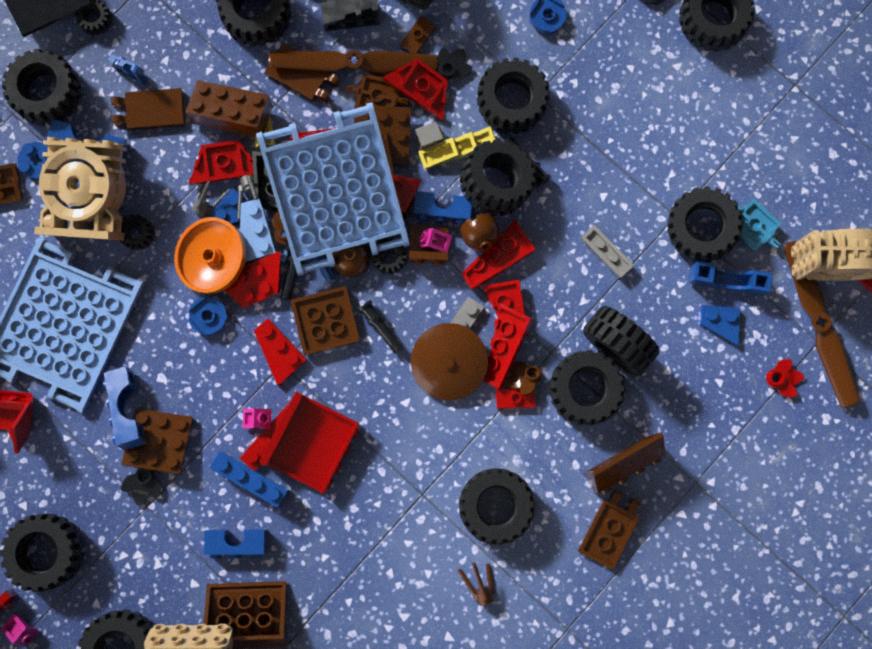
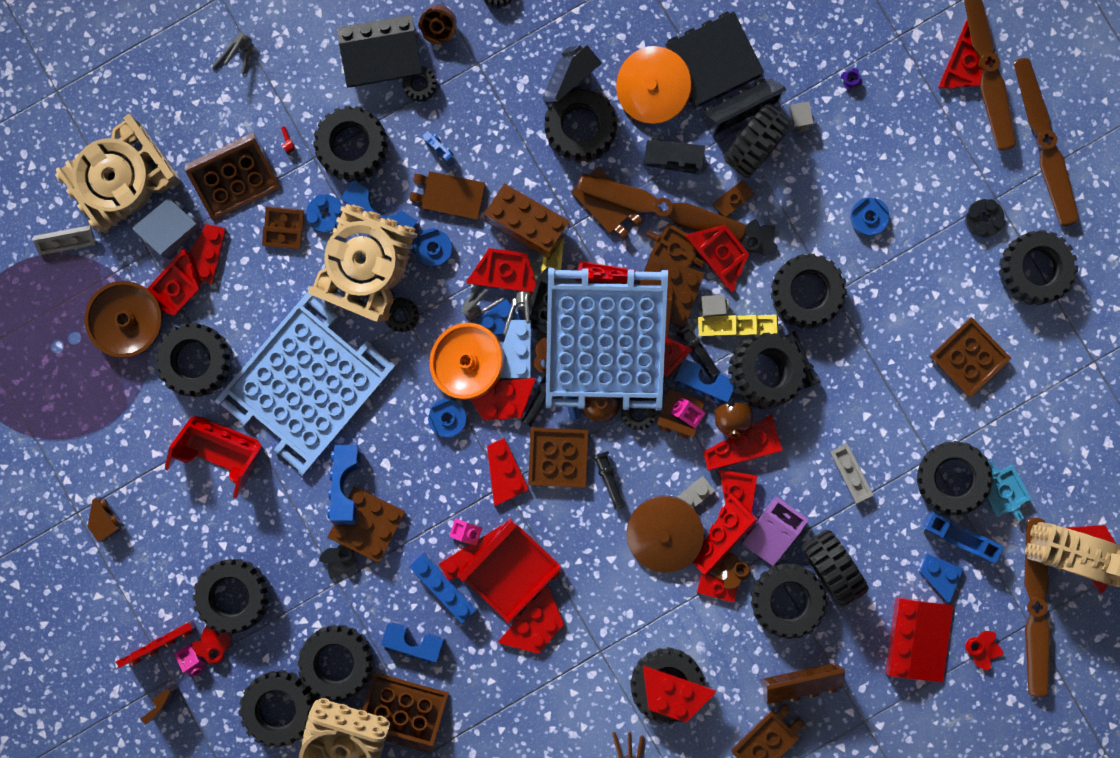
camera: 25 degrees right, 5 degrees up
none -> red plate [192,627,231,664]
none -> black tyre [297,625,374,701]
none -> blue plate [414,228,452,267]
none -> red wing [498,586,564,654]
none -> red wing [643,666,716,722]
none -> black pin [676,324,721,379]
none -> medium lavender slope [741,497,809,566]
none -> red slope [885,597,953,682]
none -> reddish brown plate [929,317,1012,398]

